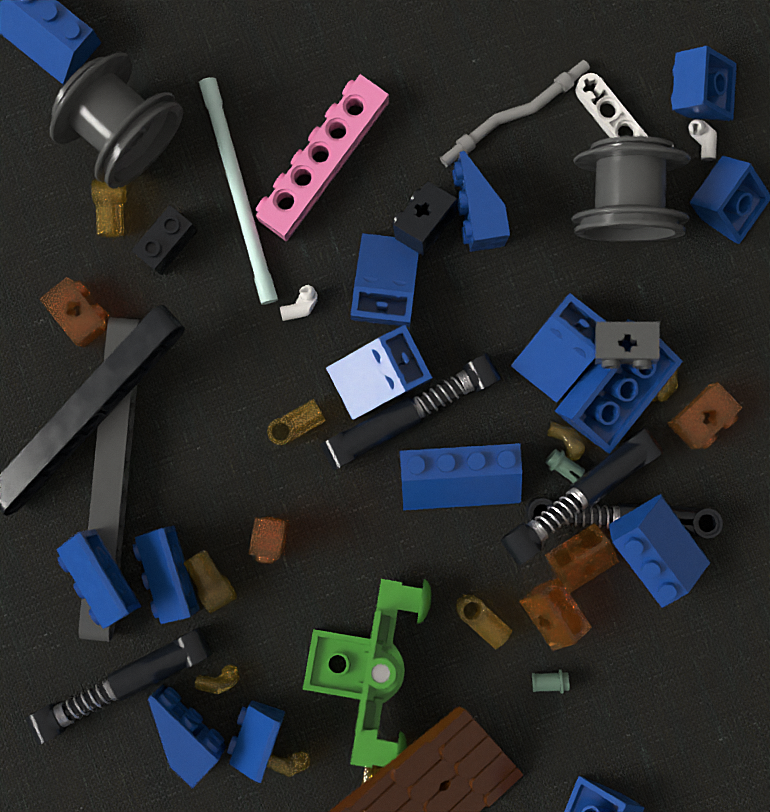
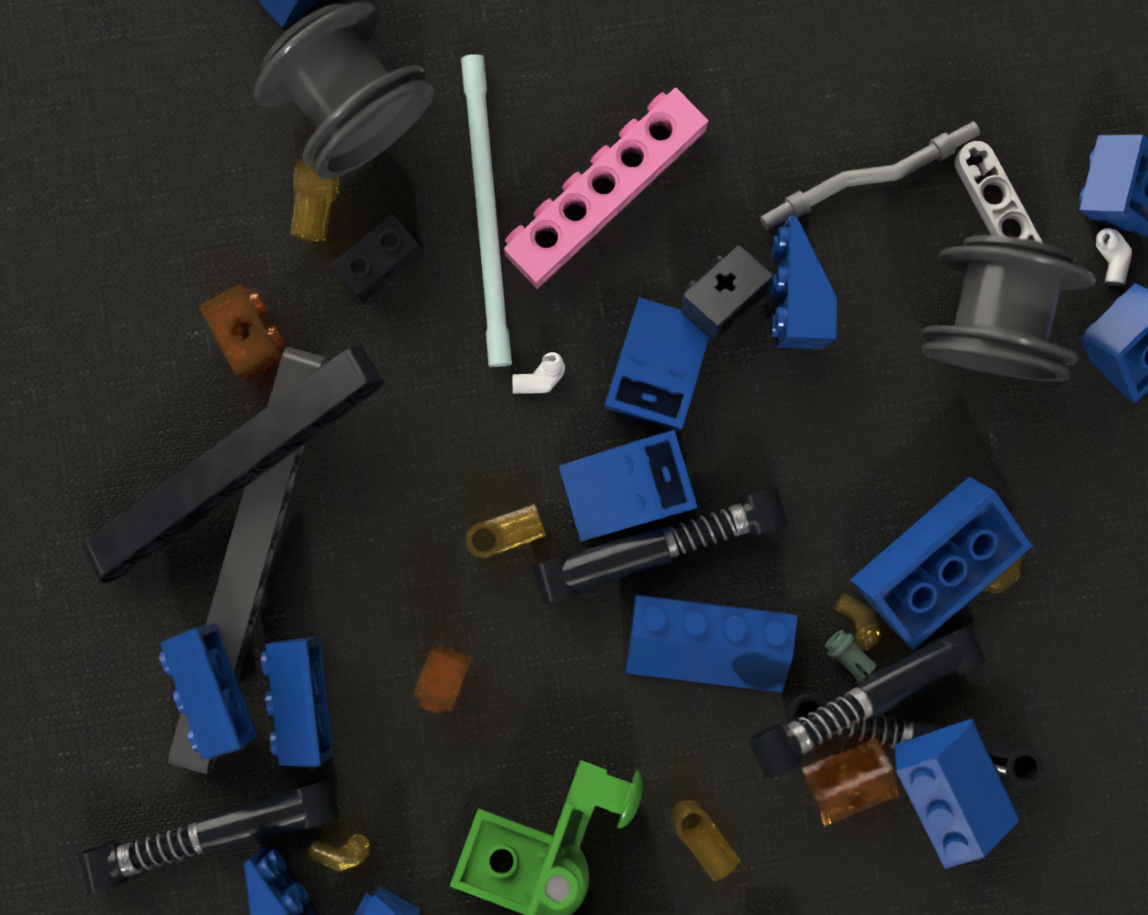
camera: 10 degrees right, 0 degrees up
clear yellow piece [183,549,237,614] -> none
blue slope [511,293,606,403] -> none
clear orange brick [519,577,592,651] -> none
dark grey brick [595,322,660,369] -> none
clear orange brick [668,382,742,449] -> none

